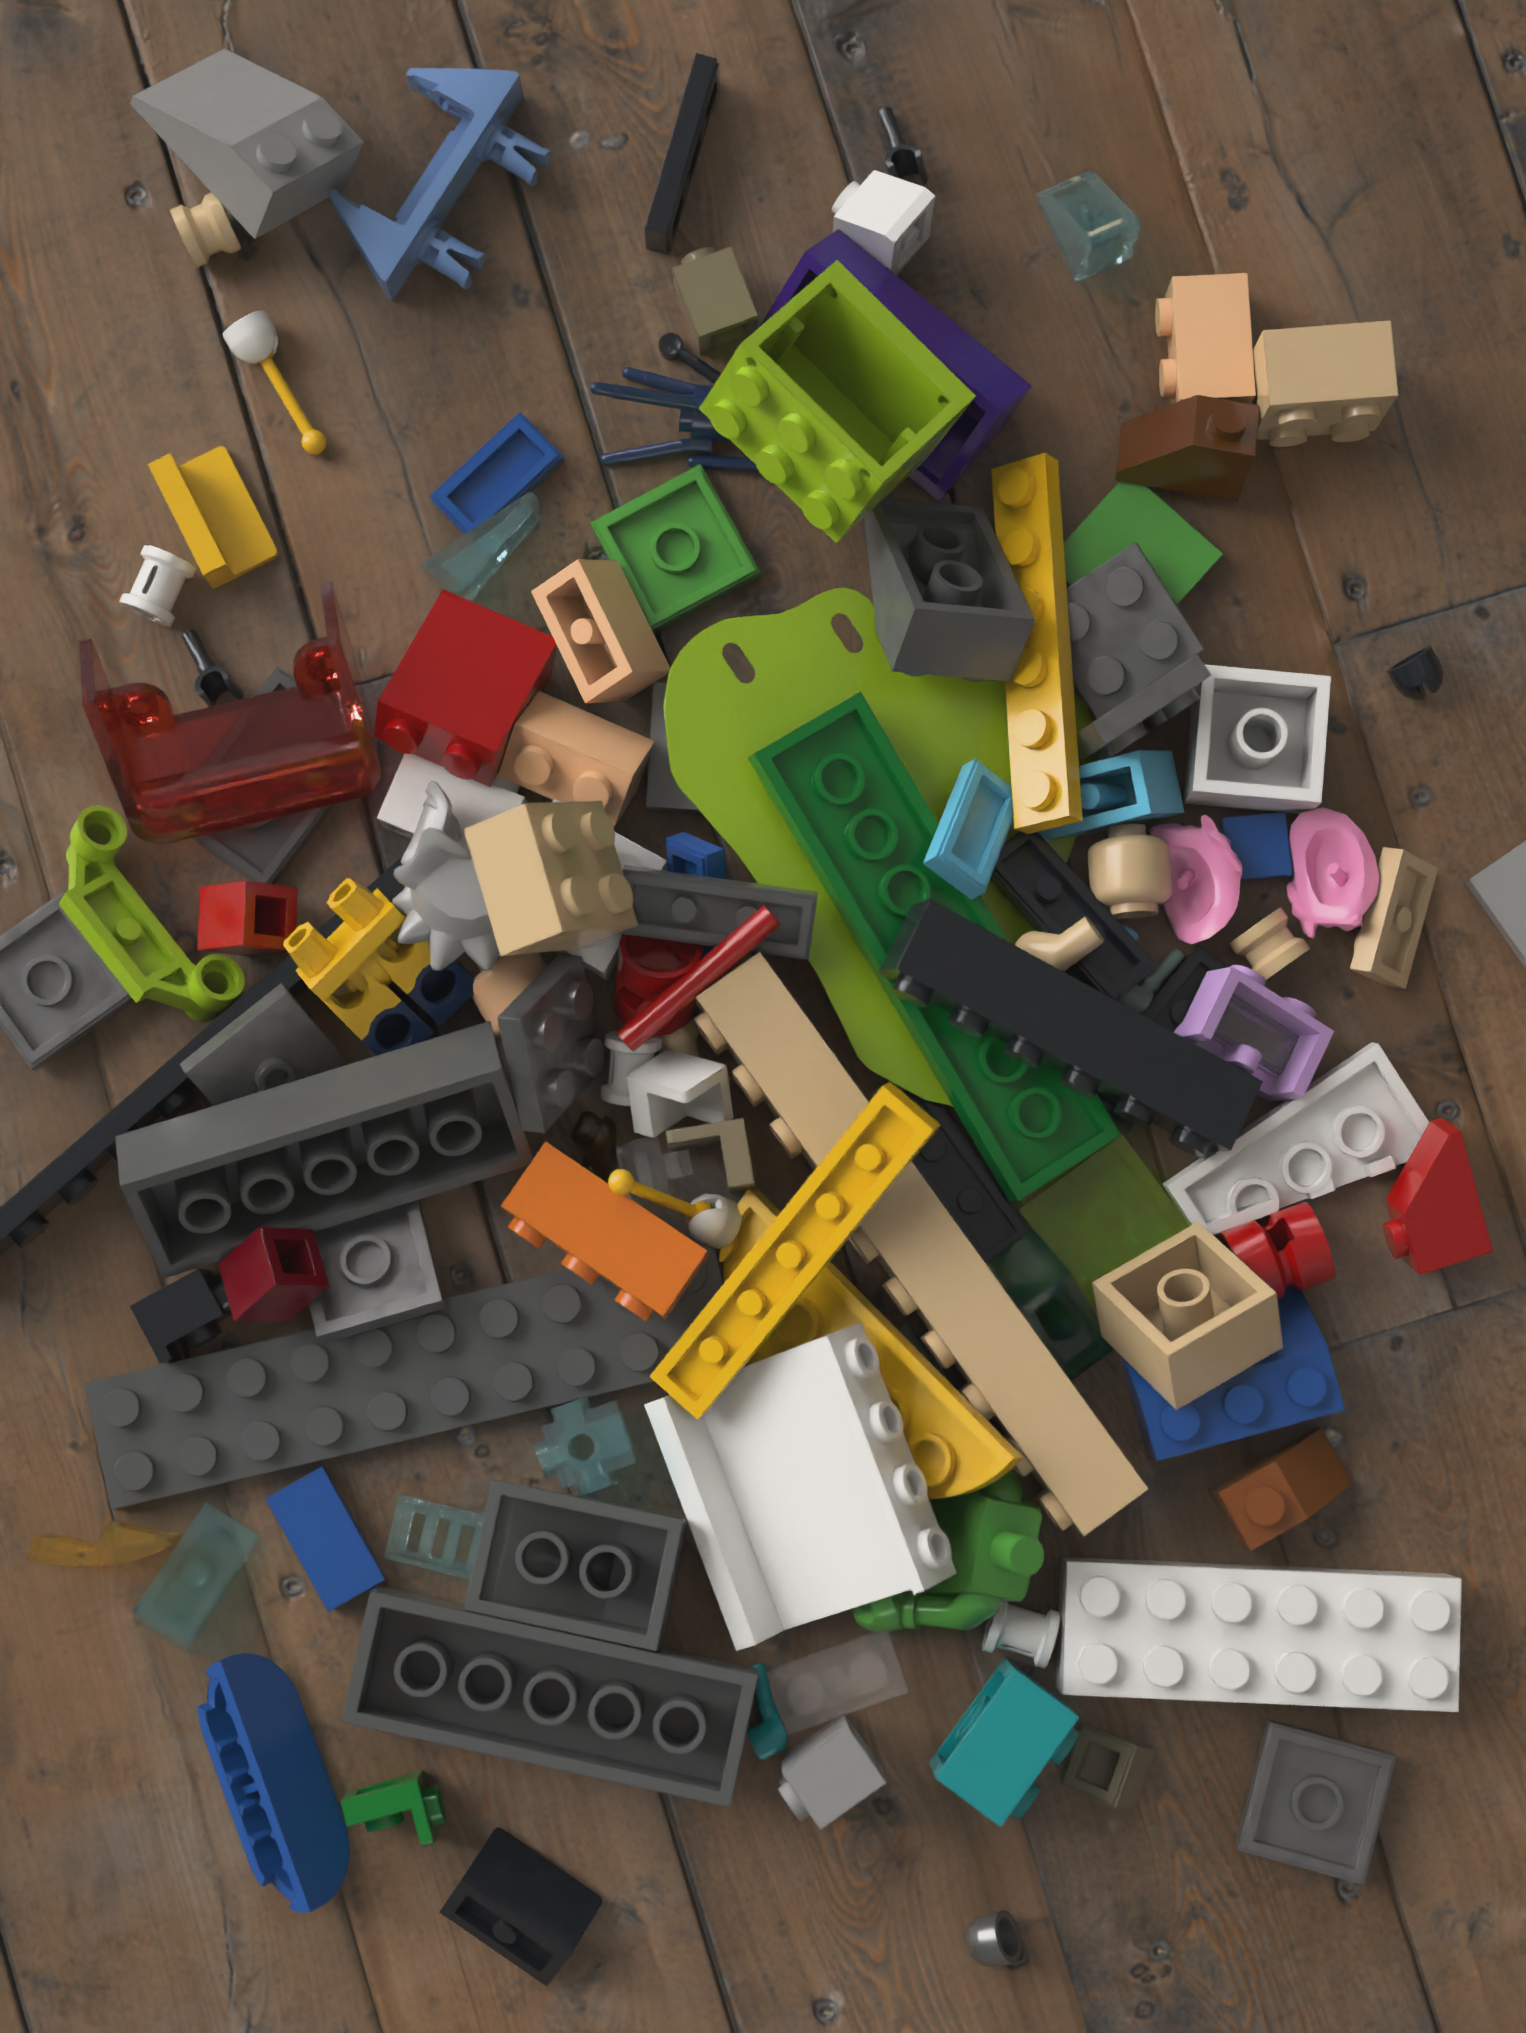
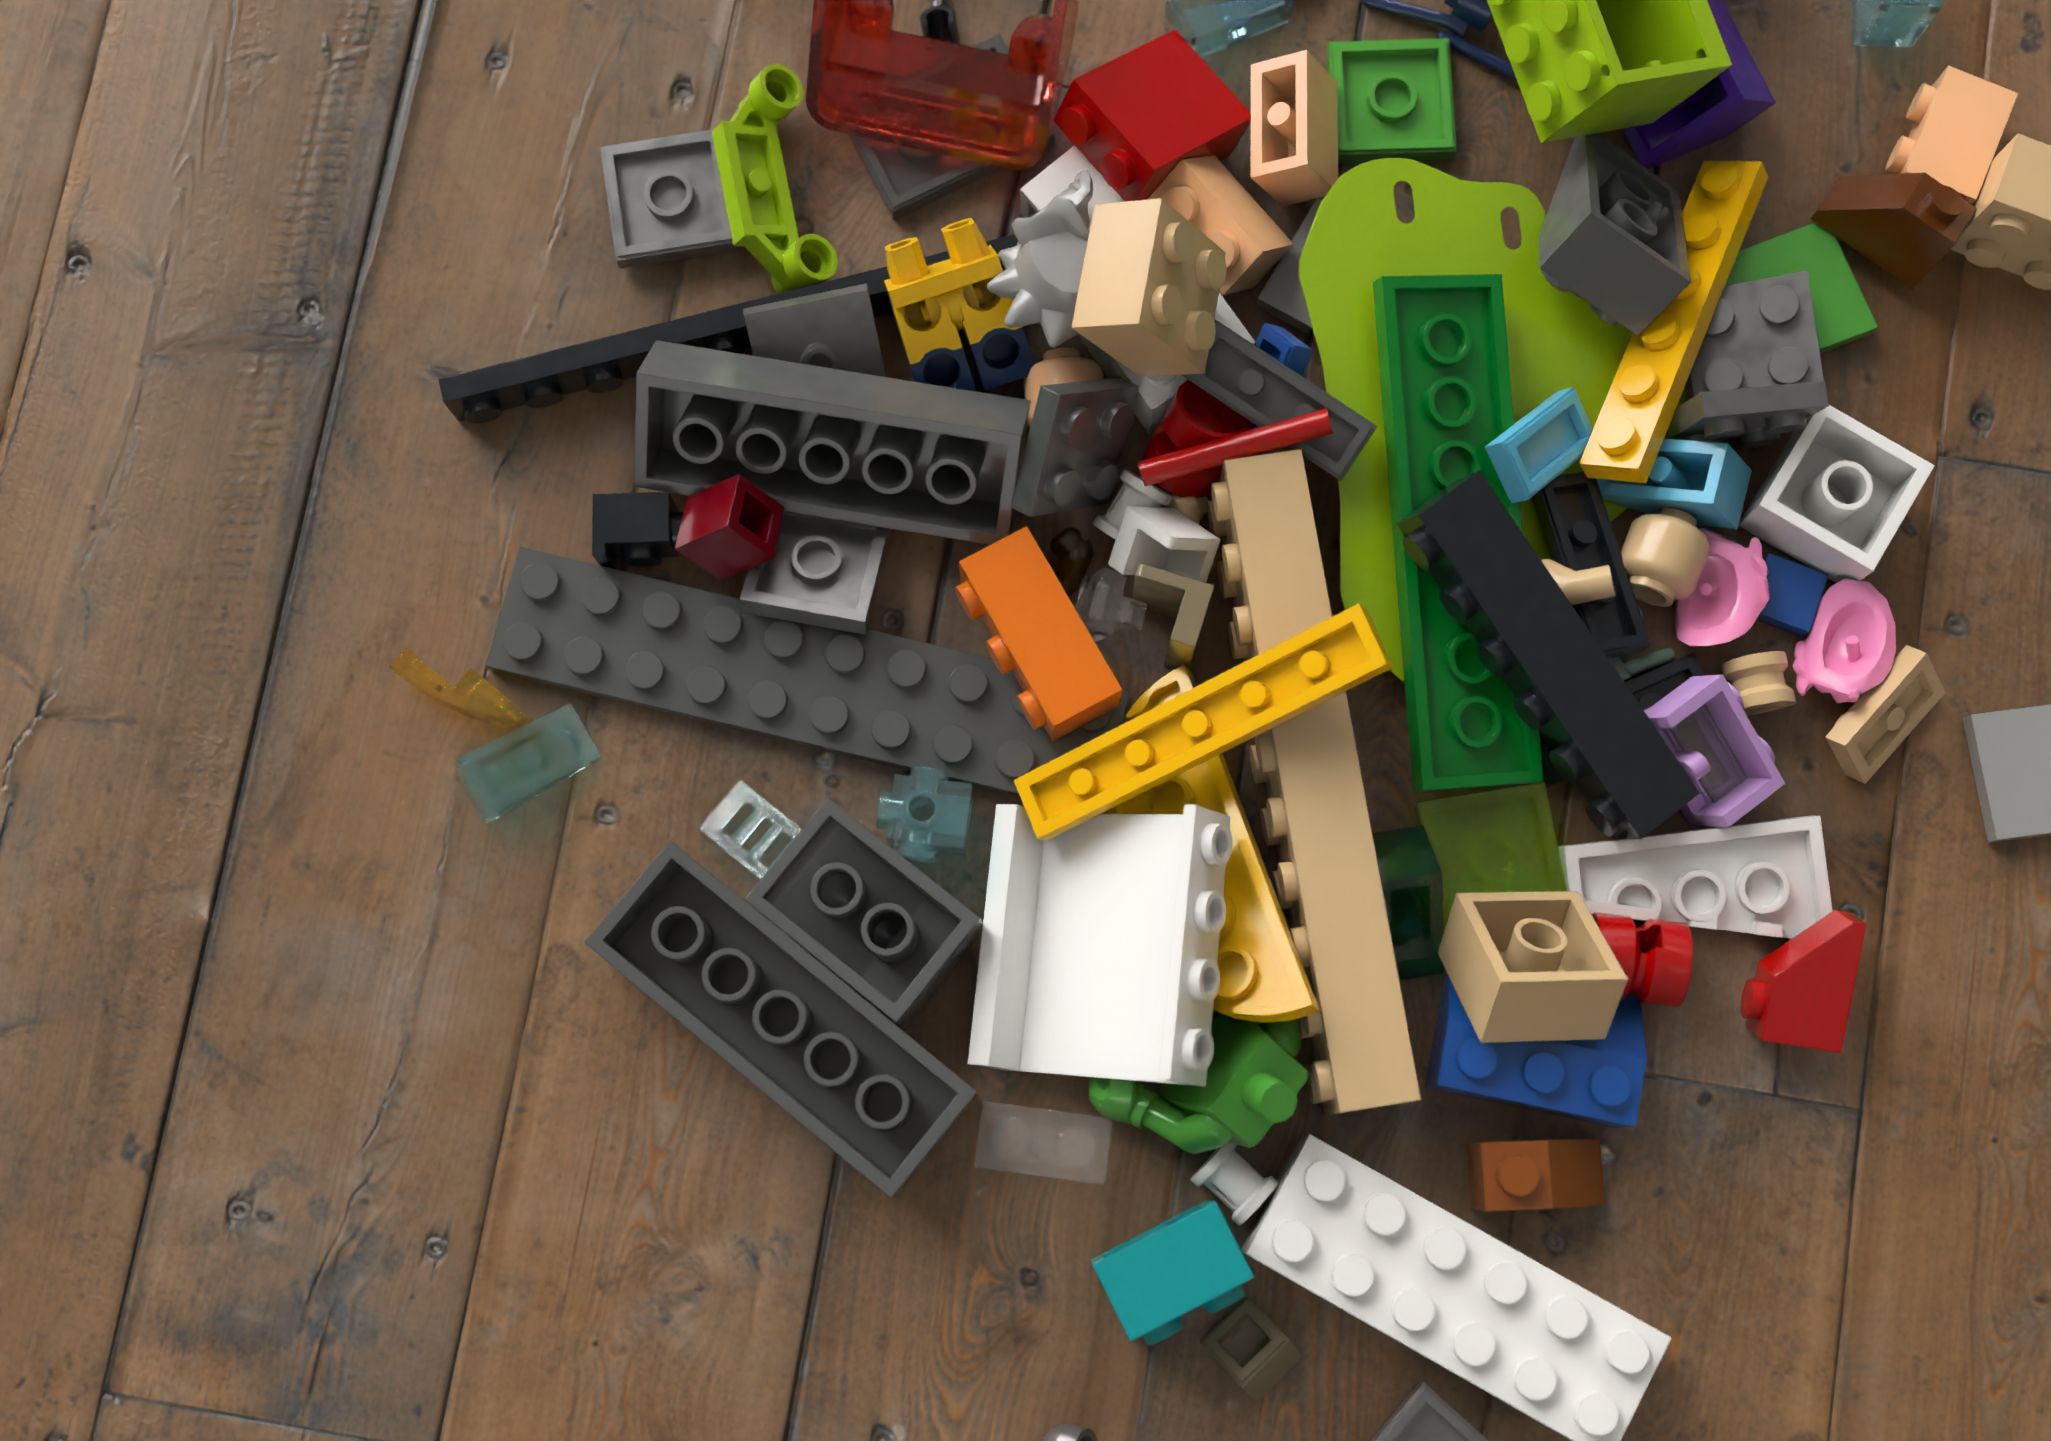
camera: 30 degrees right, 5 degrees down
red brick [197,880,298,957] -> none
blue brick [198,1653,349,1913] -> none
blue tile [266,1466,387,1612] -> none
green bracket [340,1770,446,1847] -> none
black panel [439,1827,602,1987] -> none
hinge [608,1169,742,1249] -> none
teal hand [746,1663,789,1760] -> none
light grey brick [778,1712,886,1830] -> none
black tile [903,1090,1034,1267] -> none
black hinge [1386,646,1443,700] -> none

